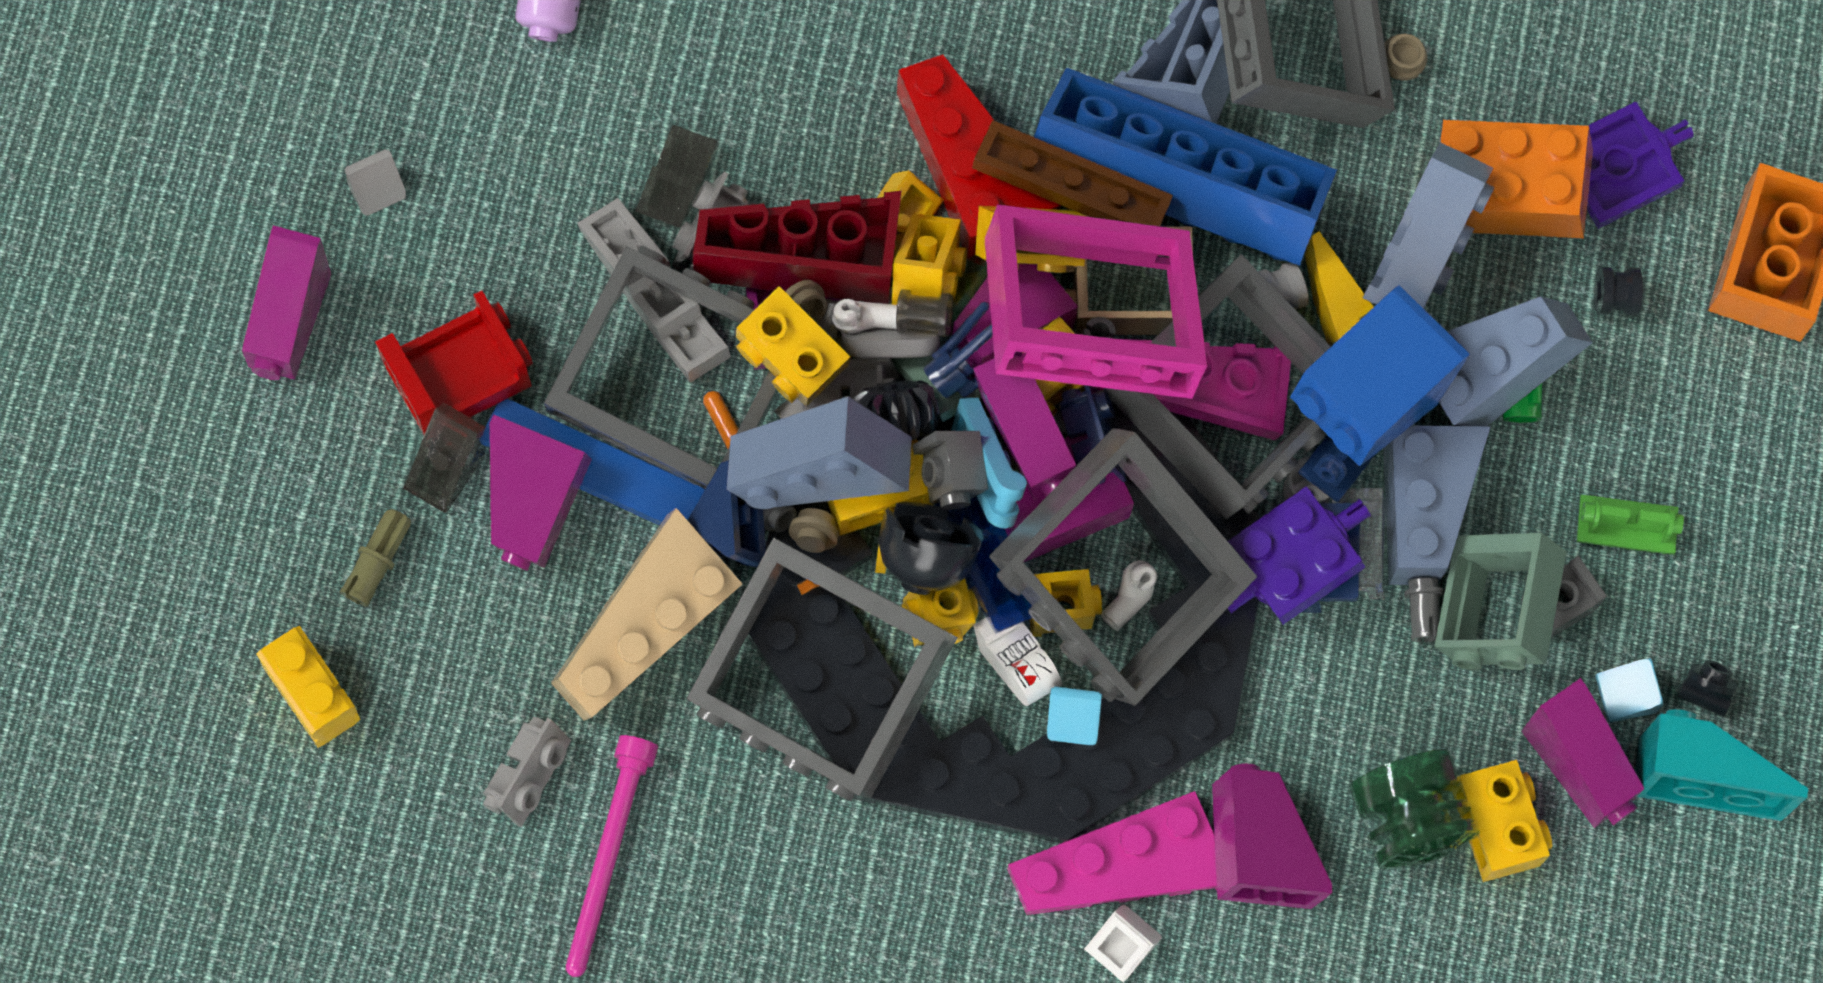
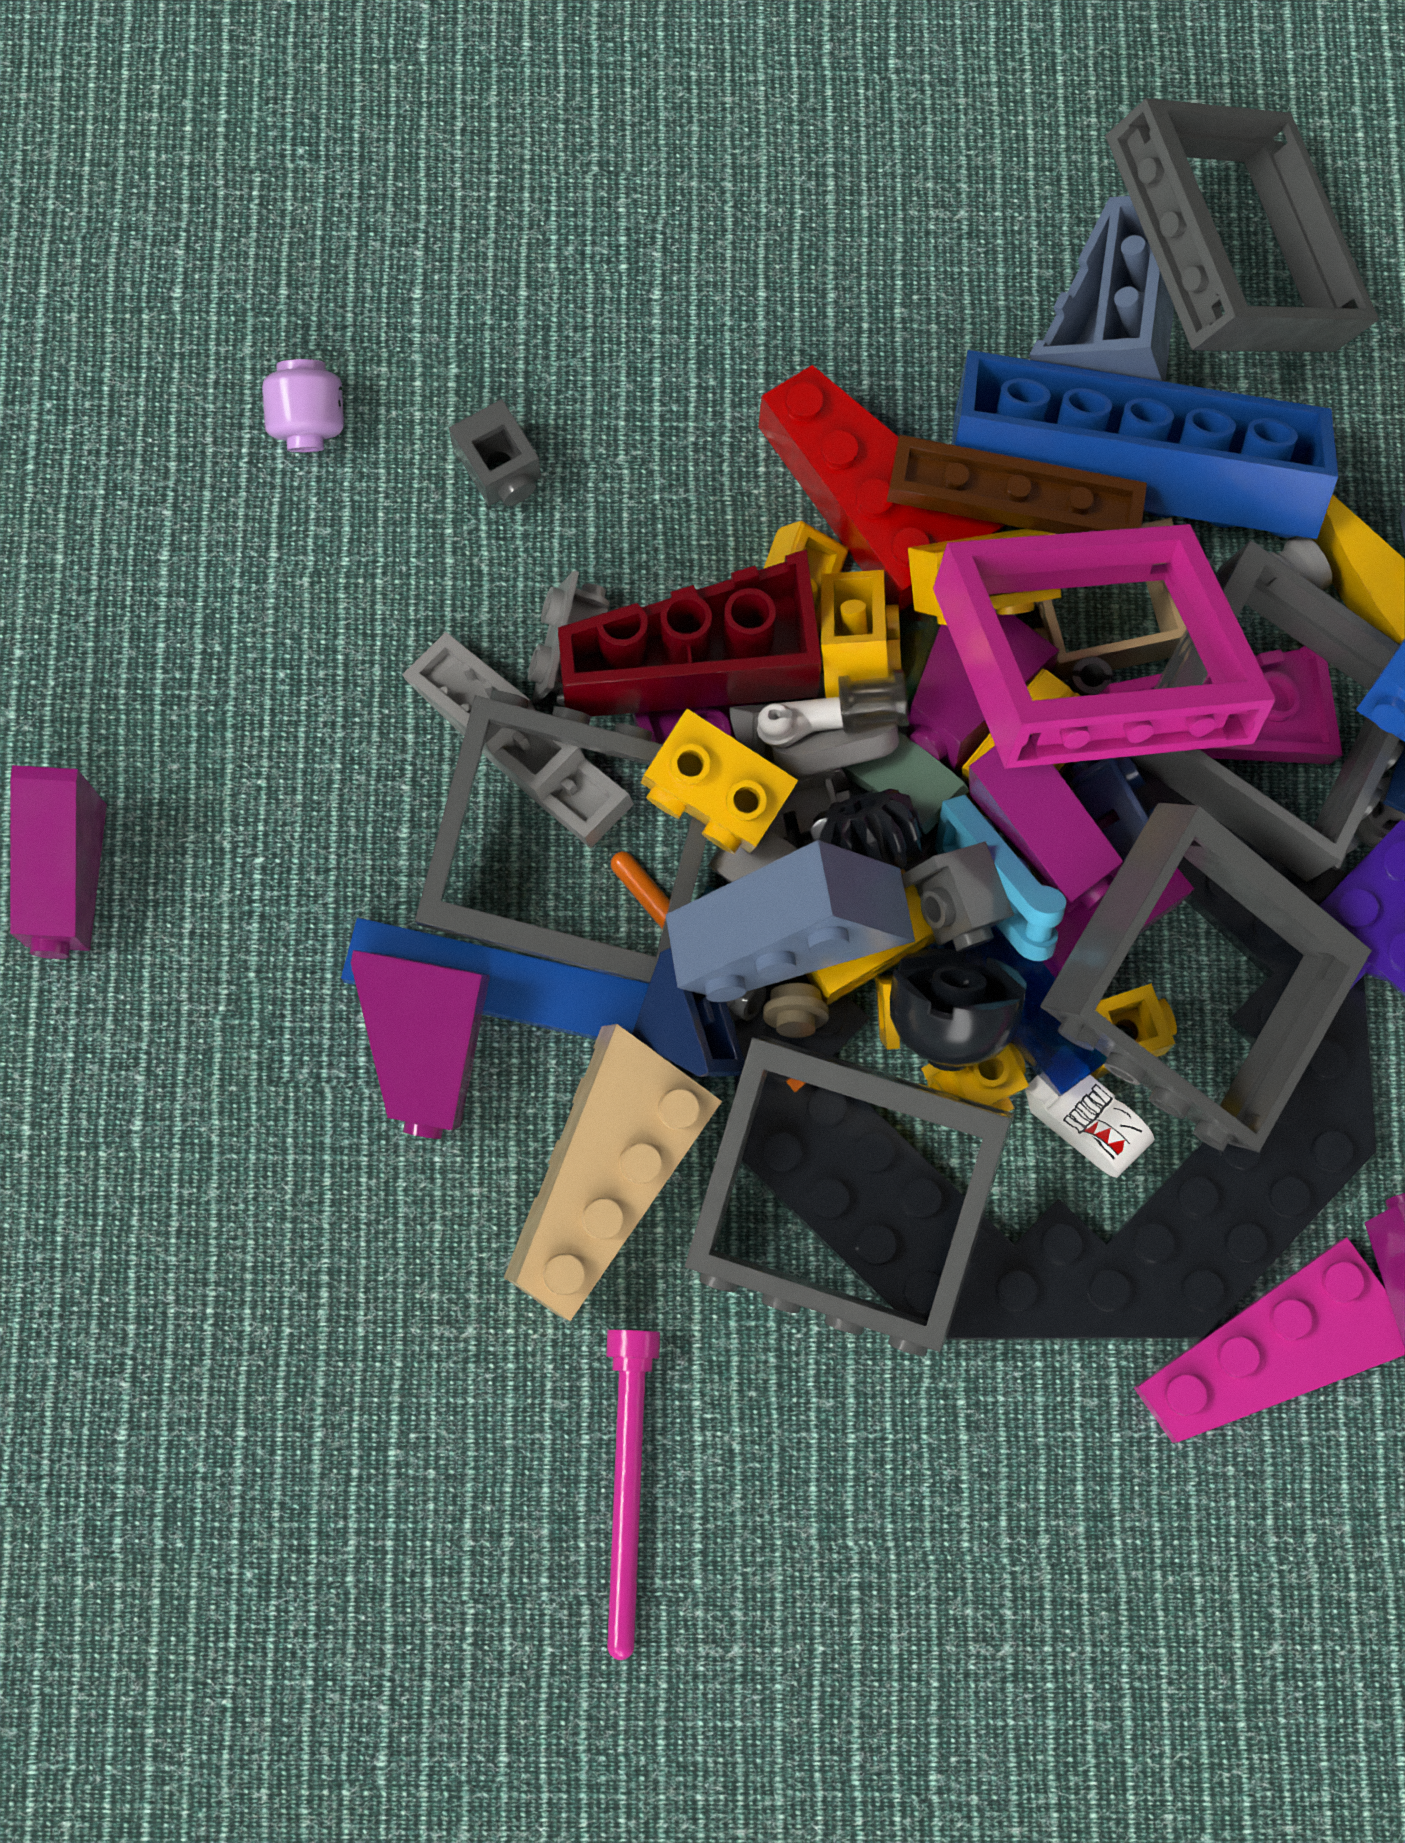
camera: 10 degrees left, 5 degrees up
yellow brick [256,625,360,748] -> none
olive axle [339,509,411,607] -> none
light grey slope [344,149,406,216] -> none
red panel [375,290,533,440] -> none
clear smoke slope [403,403,486,513] -> none
light grey hinge [482,717,571,827] -> none
clear smoke slope [635,124,719,229] -> none
dark tan plate [786,280,827,323] -> none
dark blue plant [923,301,993,399] -> none
medium azure slope [1047,686,1102,746] -> none
white slope [1085,905,1162,983] -> none
white arm [1101,560,1157,631] -> none
dark tan plate [1384,34,1427,81] -> none
none -> dark grey brick [448,399,541,506]

